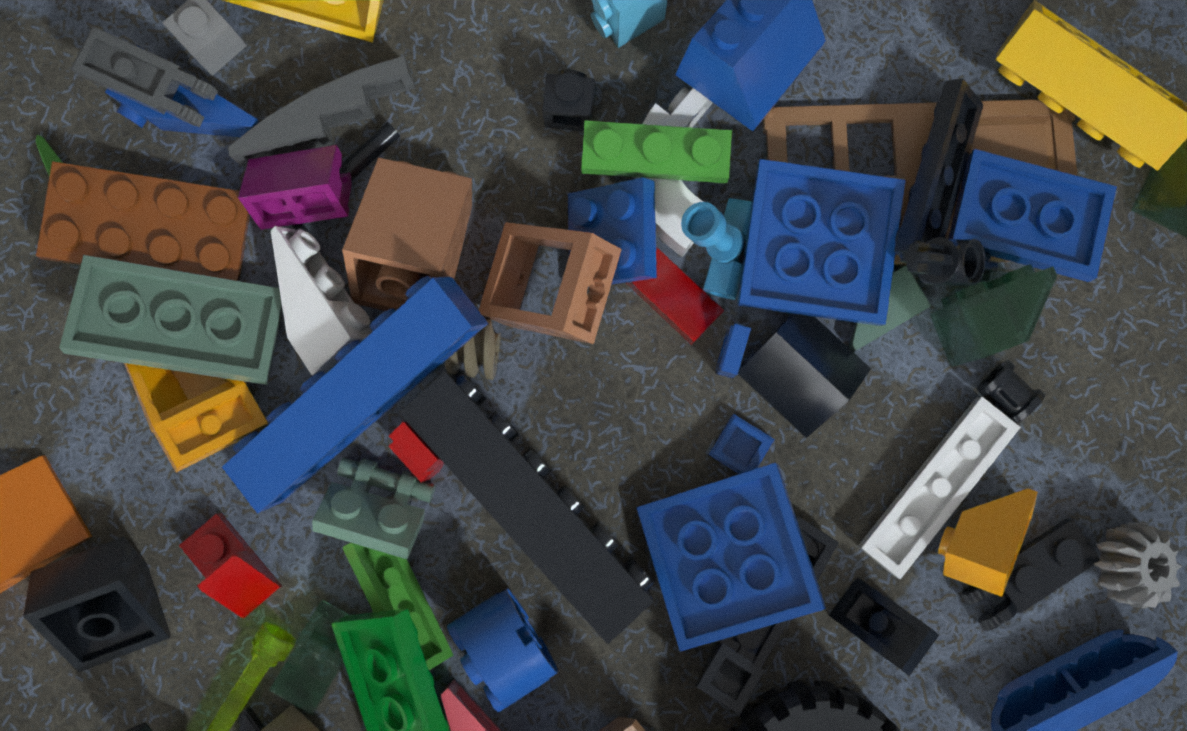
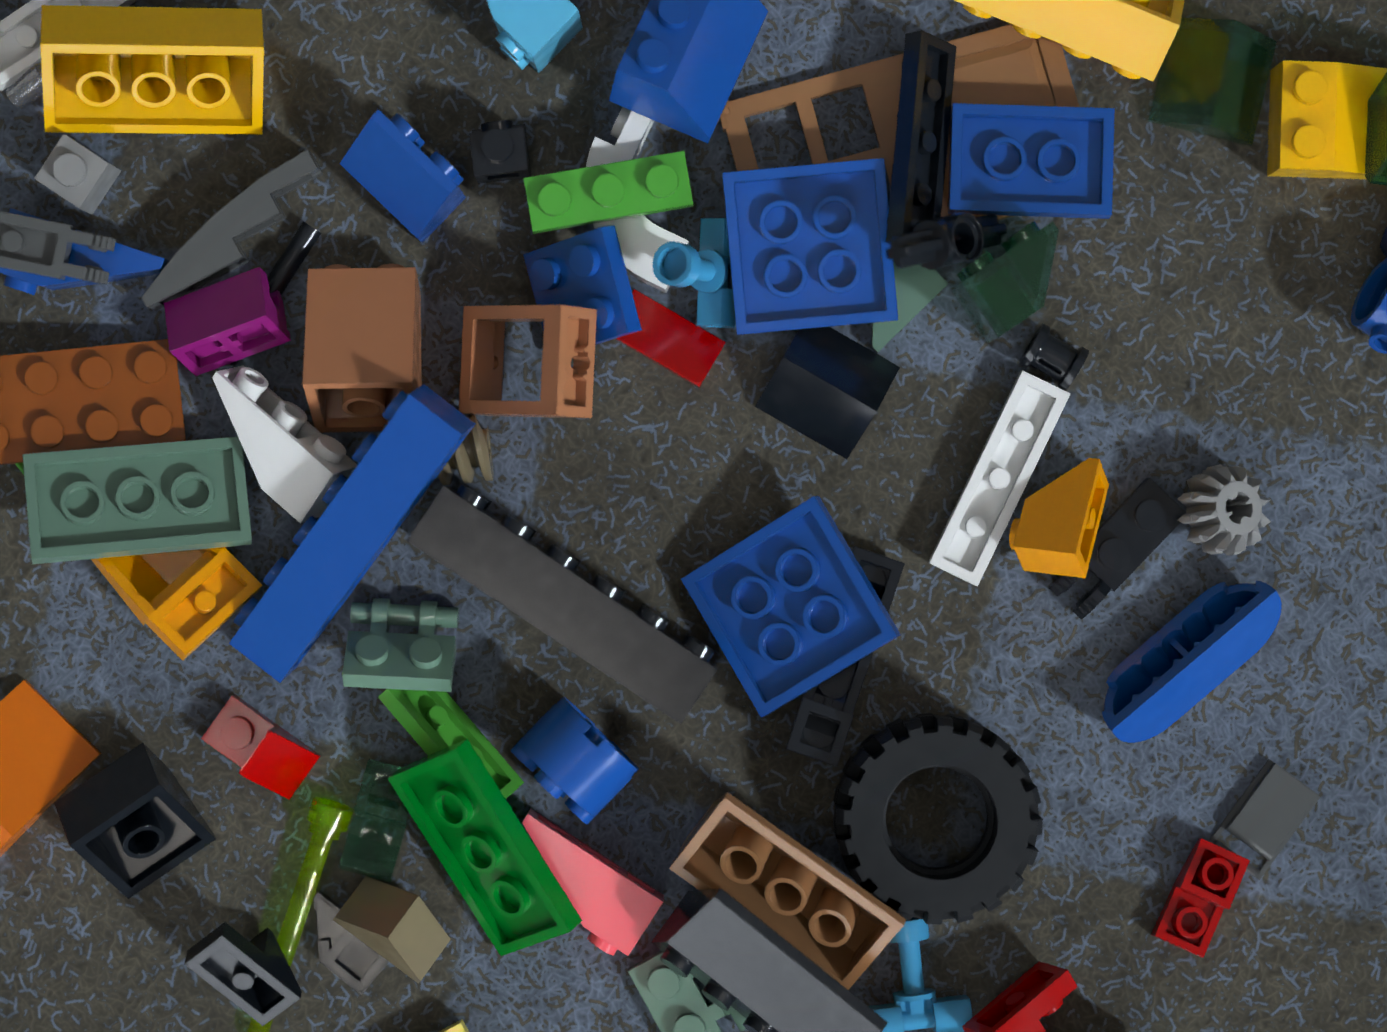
camera: 15 degrees left, 5 degrees up
red slope [388,421,444,482] -> none
blue tile [708,414,775,474] -> none
blue tile [715,324,751,378] -> none
black slope [829,577,939,676] -> none
none -> blue slope [339,109,466,243]

